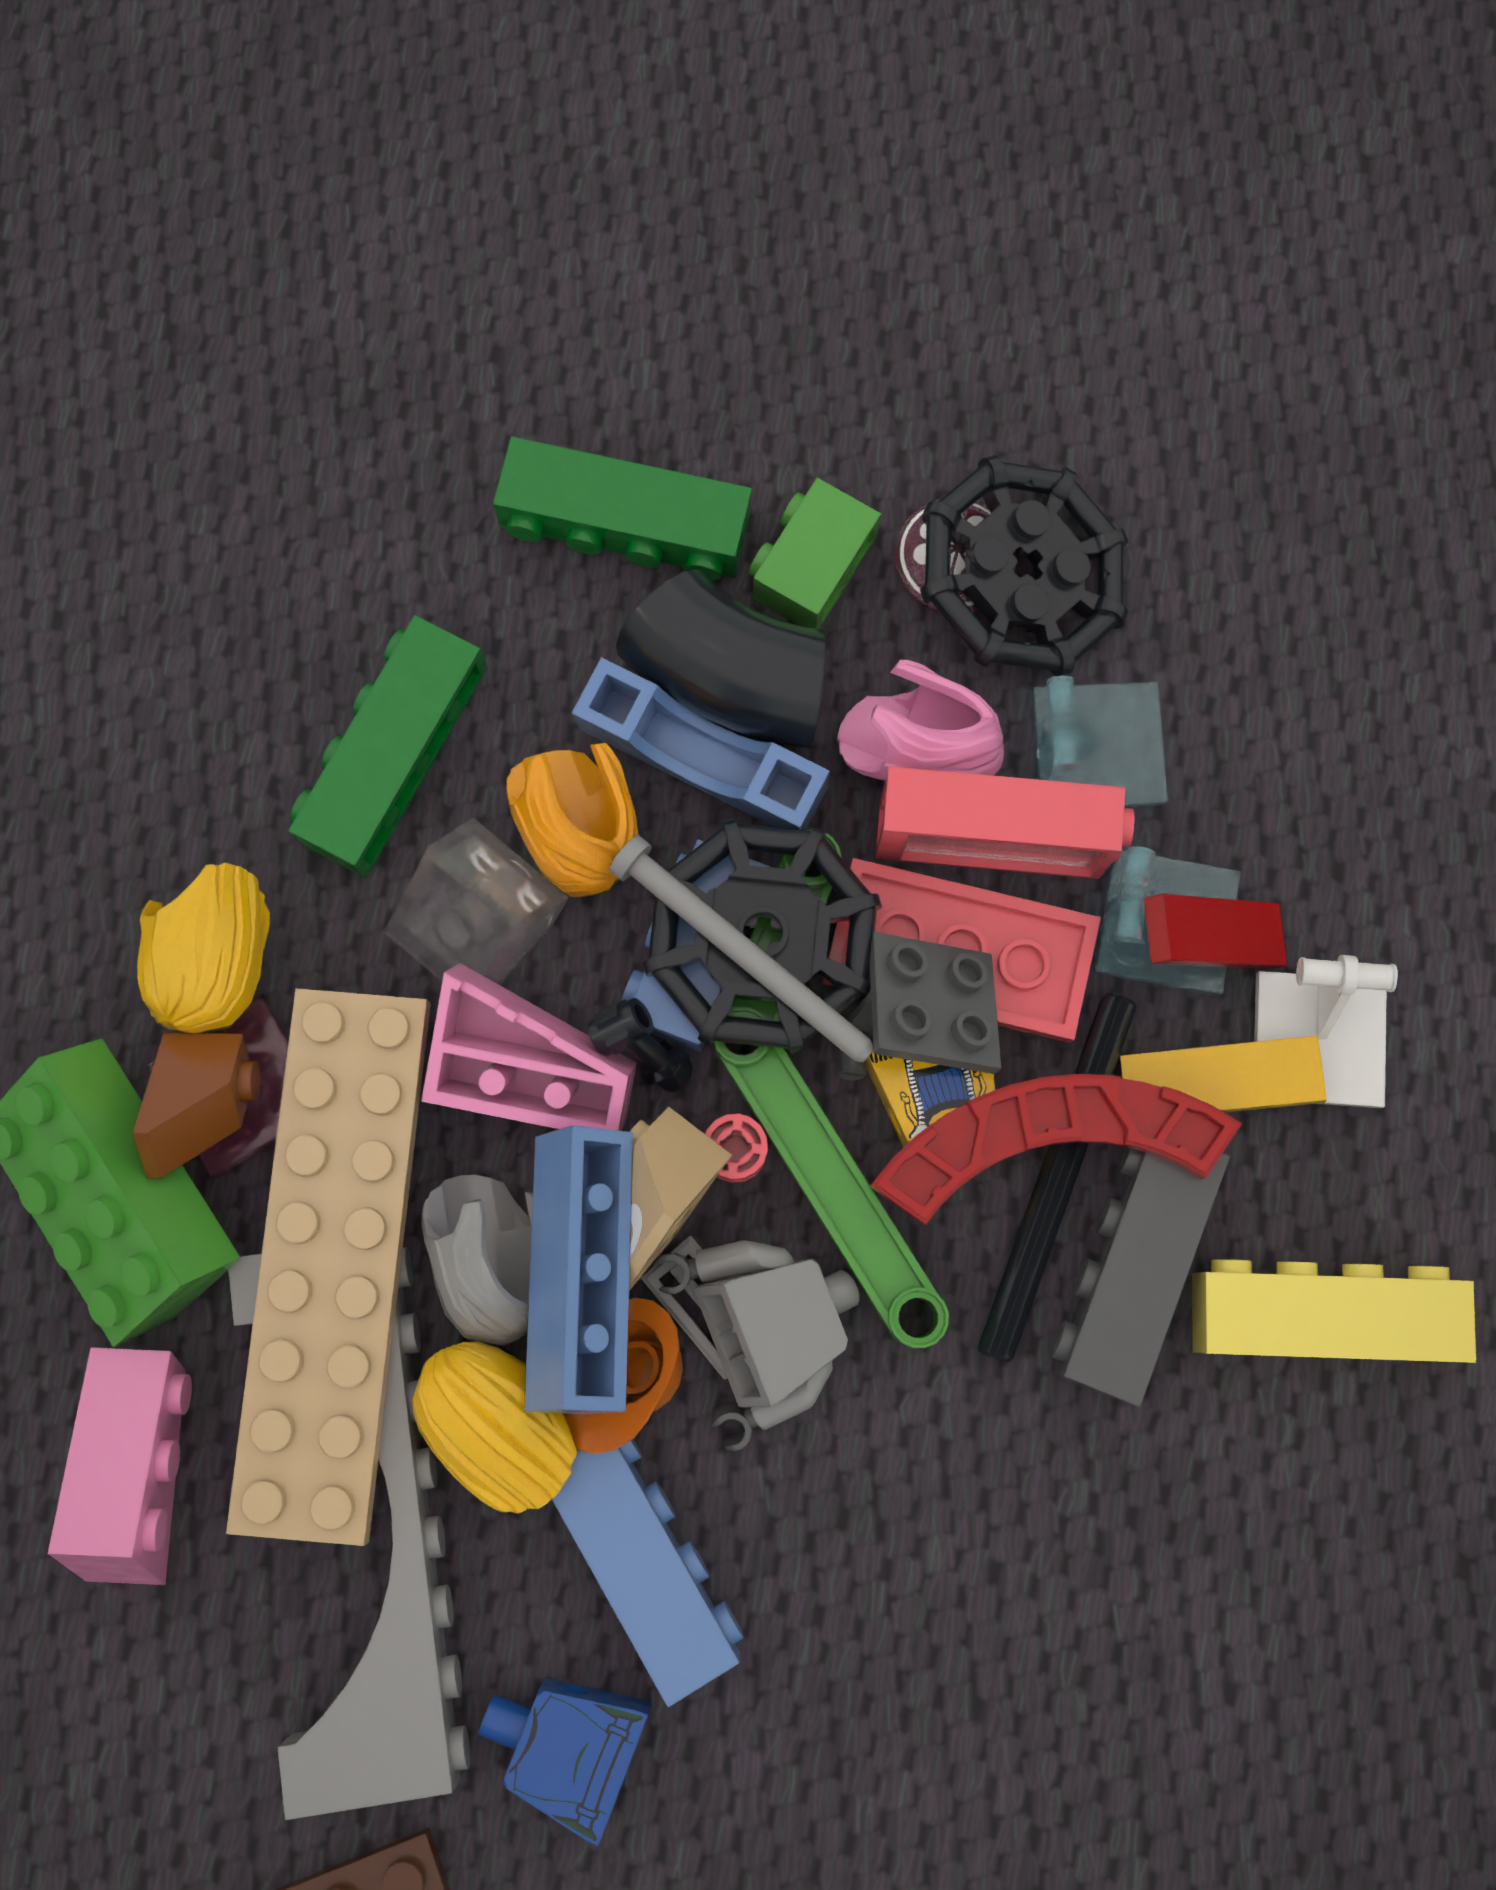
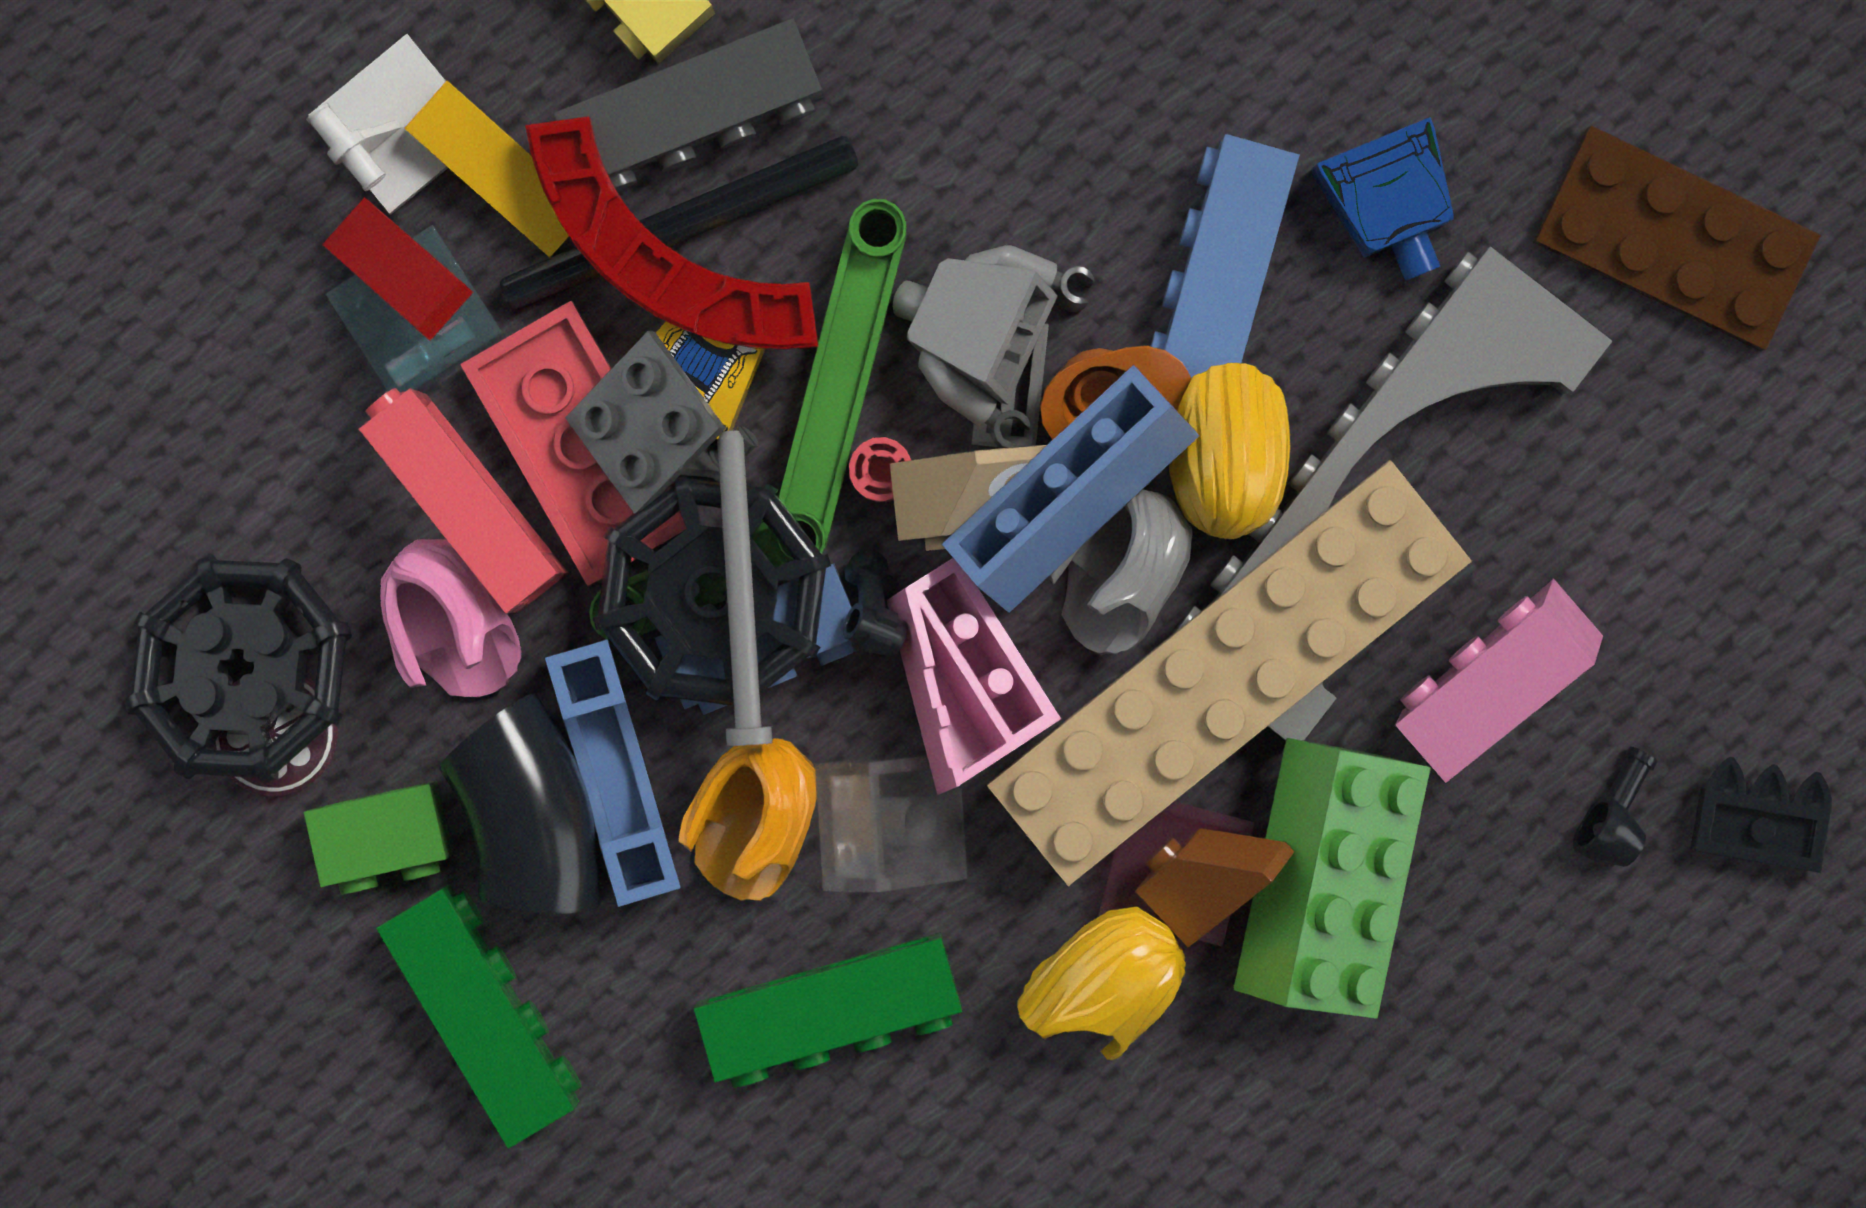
camera: 130 degrees left, 10 degrees up
clear light blue plate [1032,676,1168,807] -> none

